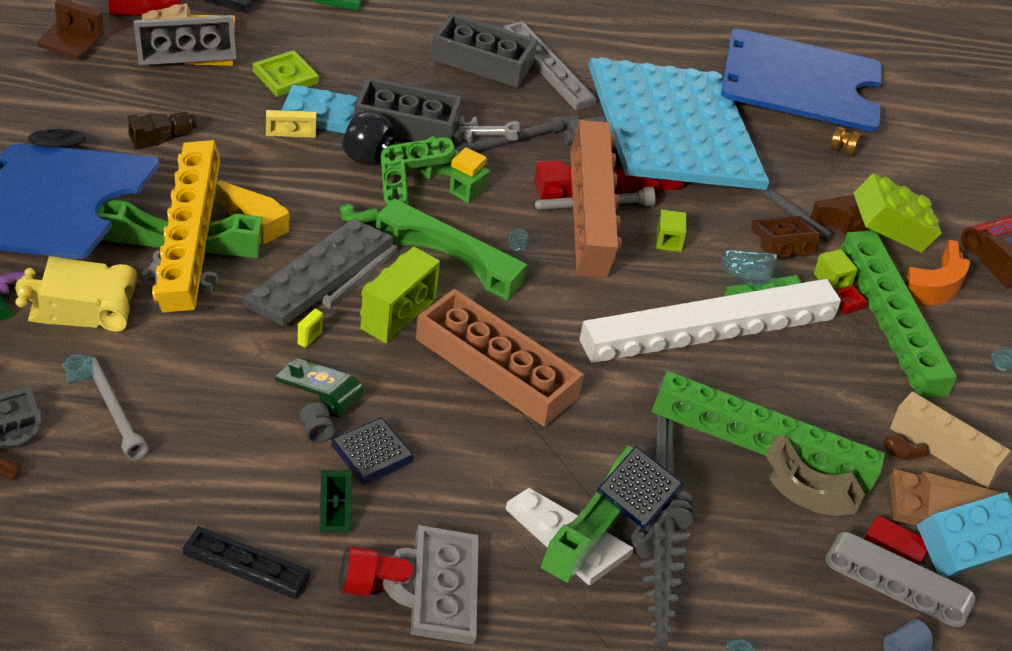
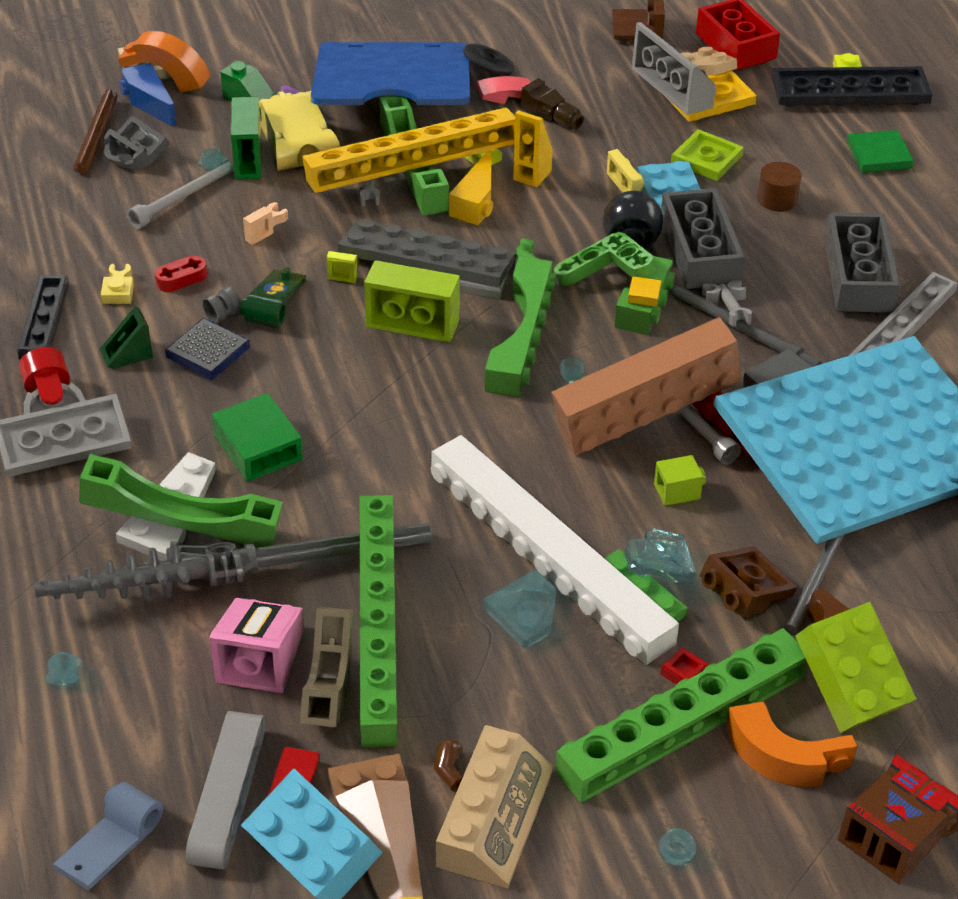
camera: 75 degrees right, 0 degrees up
nougat brick [416,289,584,427] -> none
tile [597,446,683,530] -> none
lime brick [814,249,858,291] -> none
none -> light yellow plate [101,264,134,304]
none -> red beam [154,256,208,292]
none -> bright pink slope [209,598,304,694]
none -> green brick [211,393,303,482]
none -> green brick [231,97,262,179]
none -> light nougat plate [243,202,288,245]
none -> coral slope [476,76,530,104]
none -> clear light blue plate [483,569,557,649]
none -> yellow slope [513,110,553,188]
none -> reddish brown piece [757,162,802,211]

